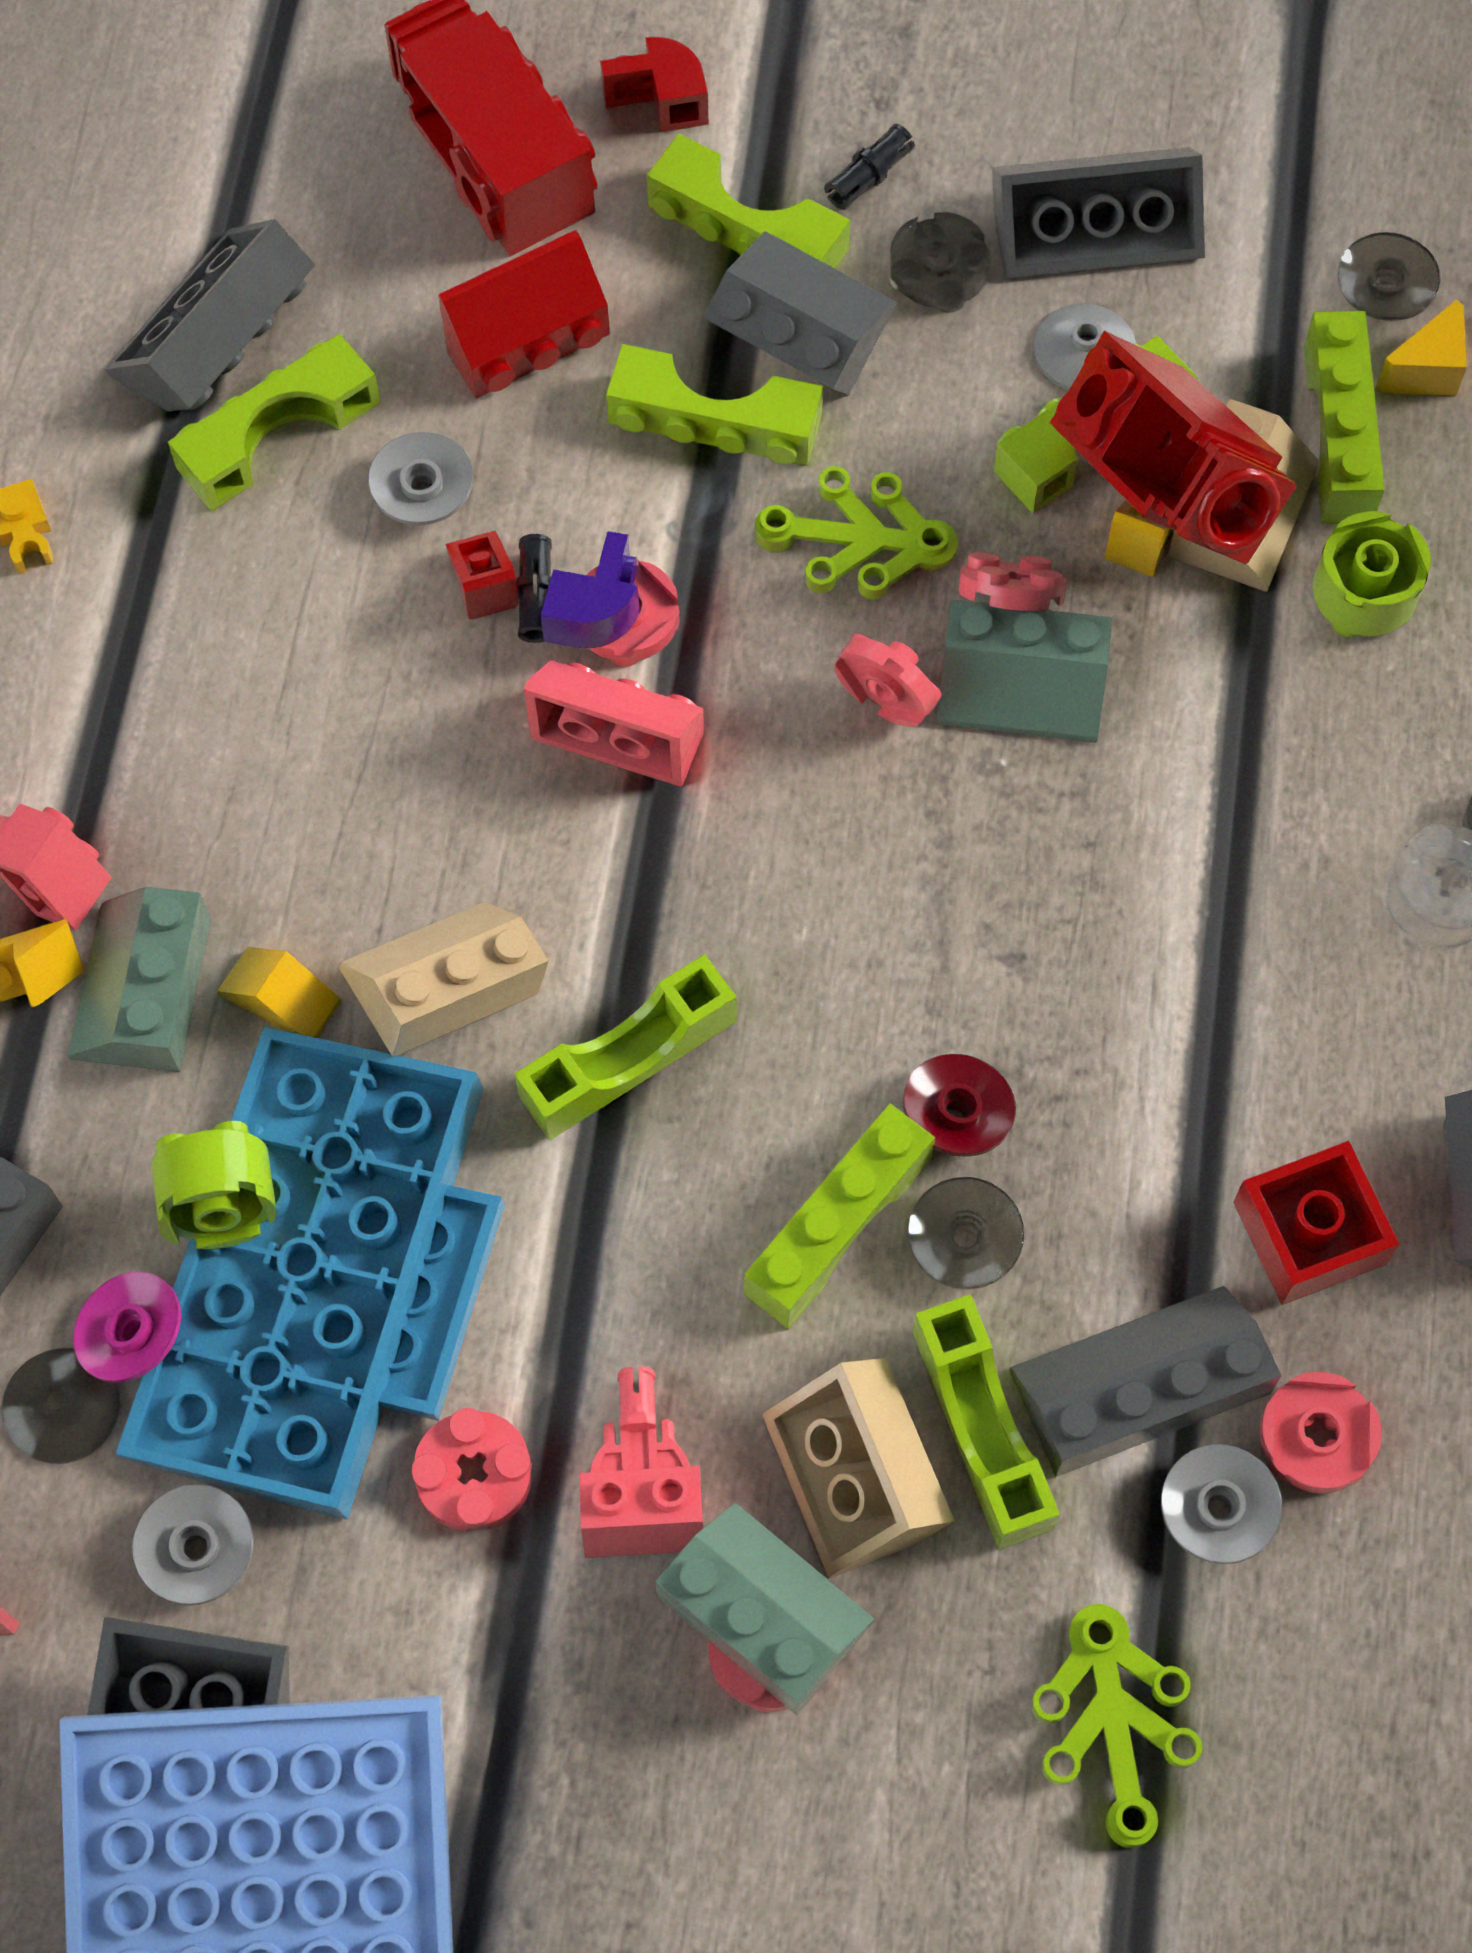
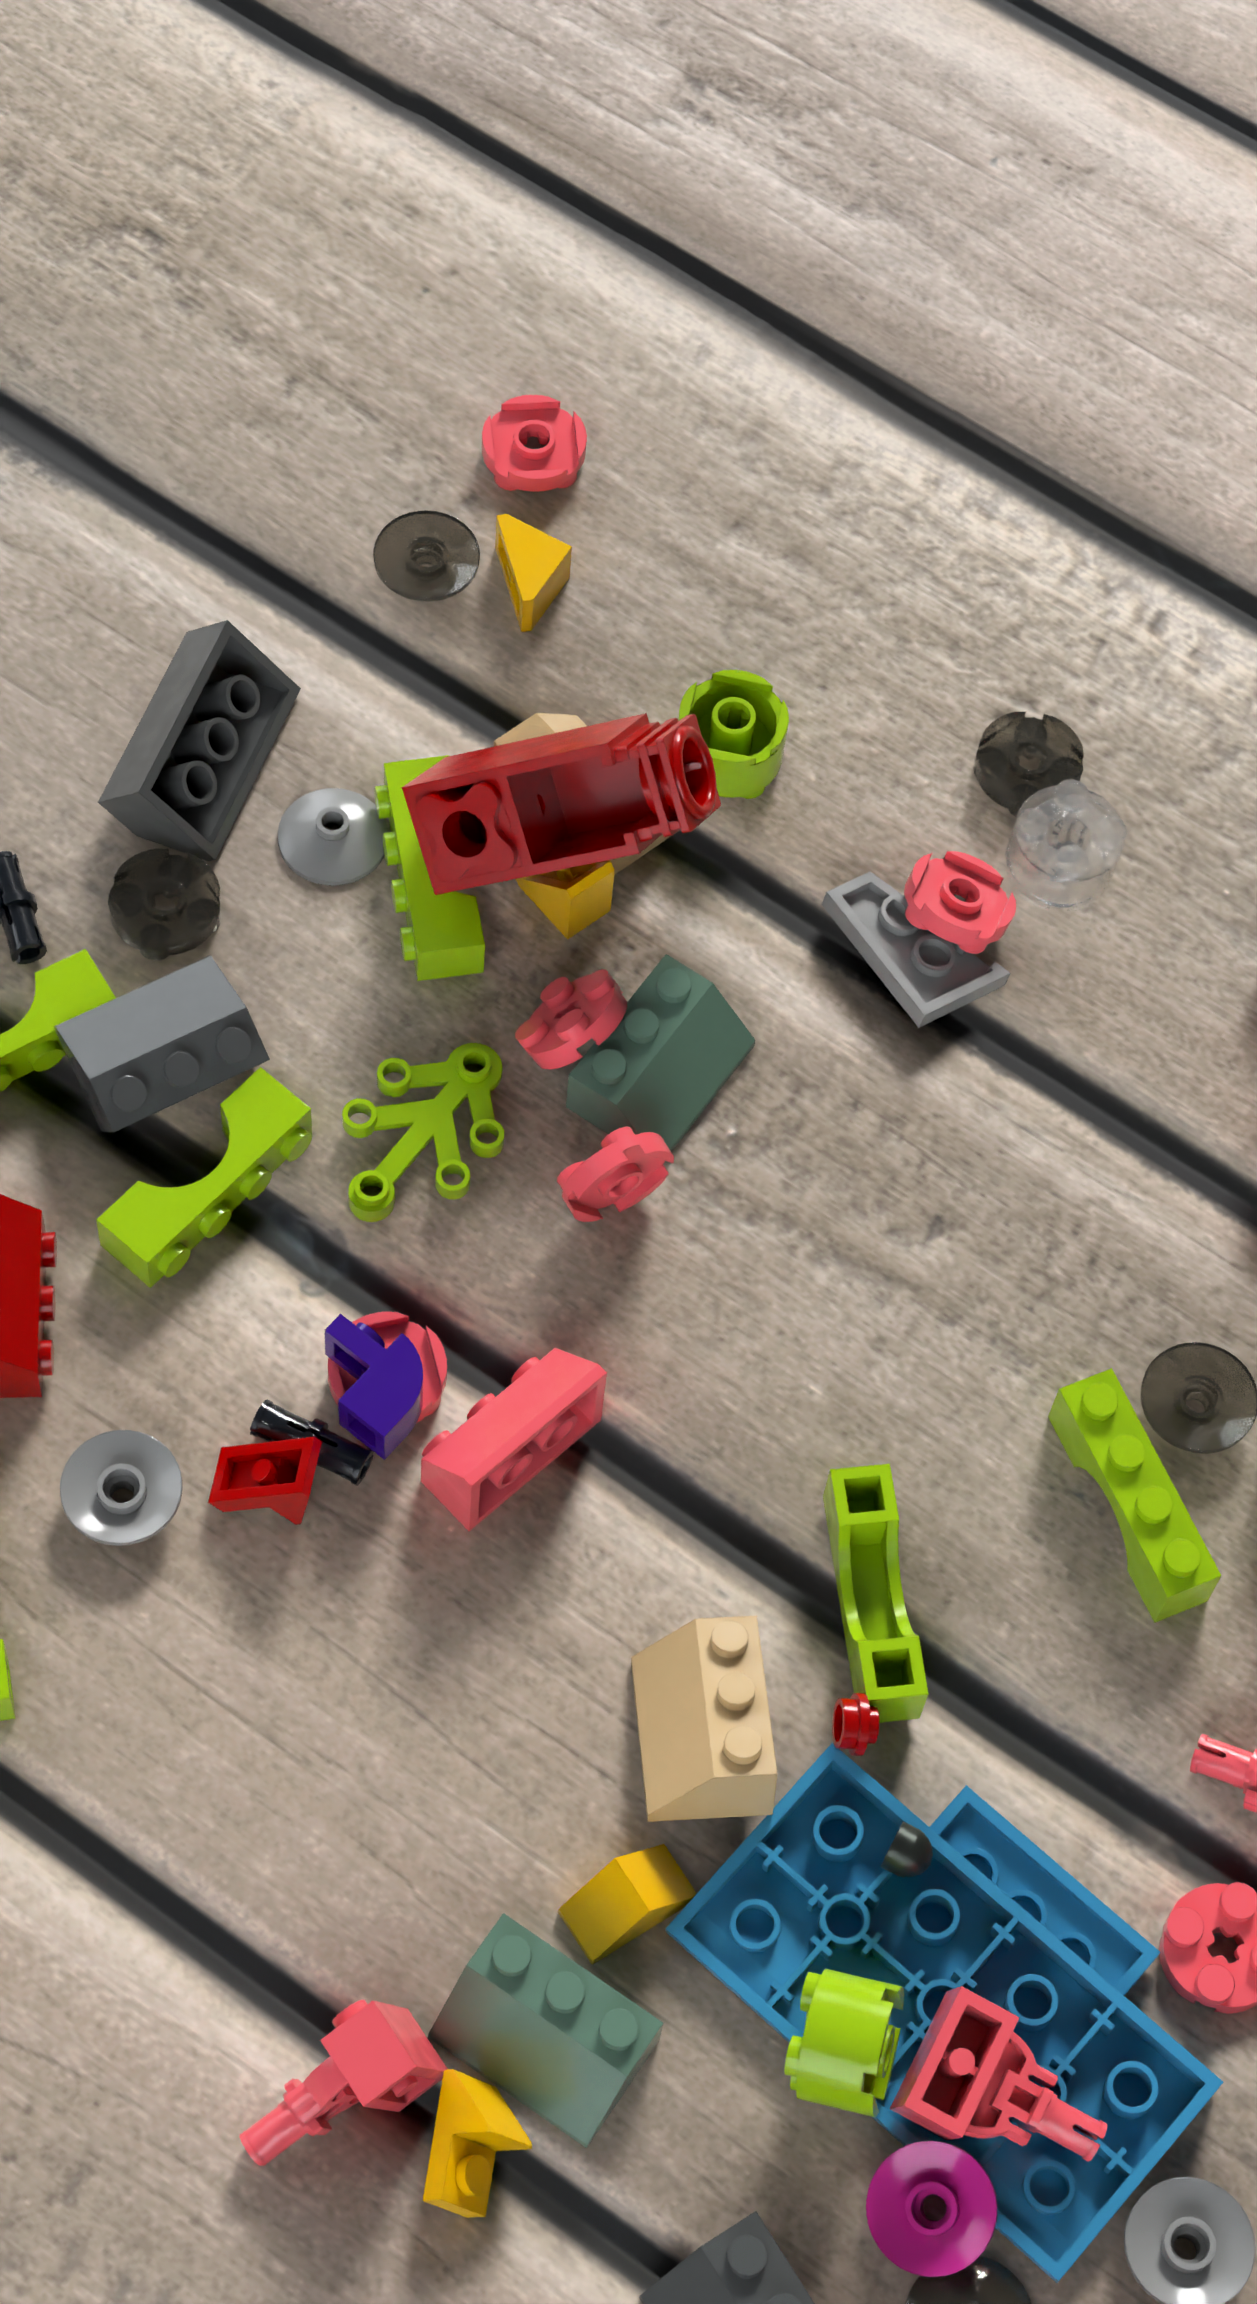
camera: 70 degrees left, 5 degrees down
dark red dish [903,1054,1016,1157] -> none
lime arch [1304,311,1385,524] -> none
none -> light grey wing [822,872,1011,1028]
none -> red plate [832,1693,879,1756]
none -> pearl dark grey hinge [881,1821,933,1878]
none -> coral brick [890,1986,1108,2162]
none -> coral plate [904,851,1016,954]

